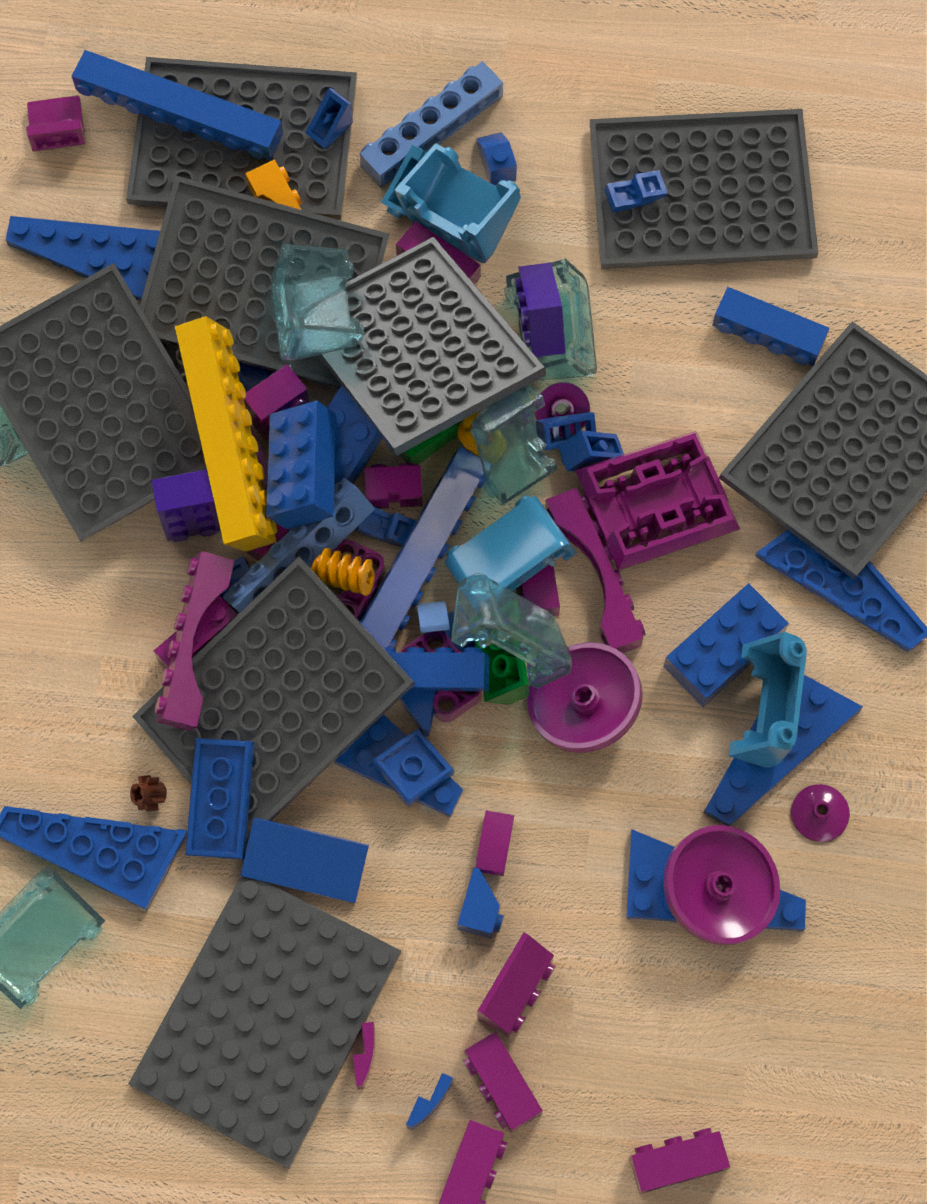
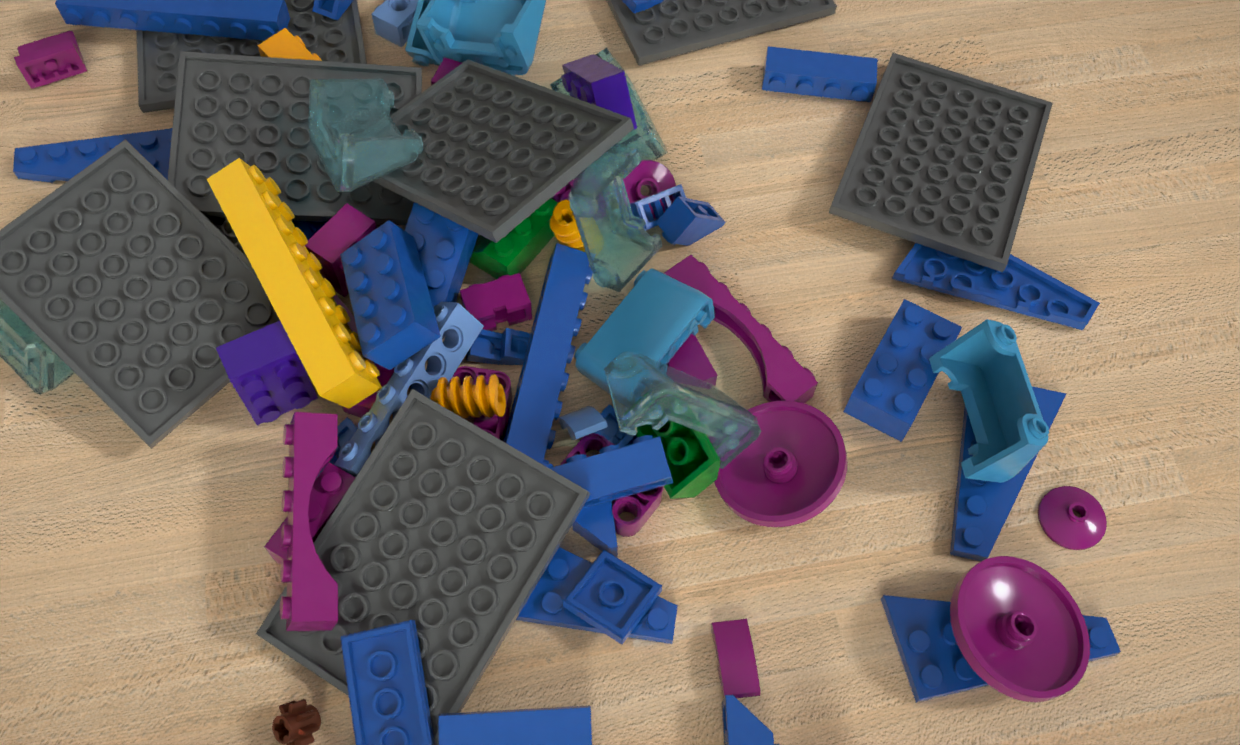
camera: 20 degrees left, 10 degrees down
magenta piece [575,431,740,571] -> none

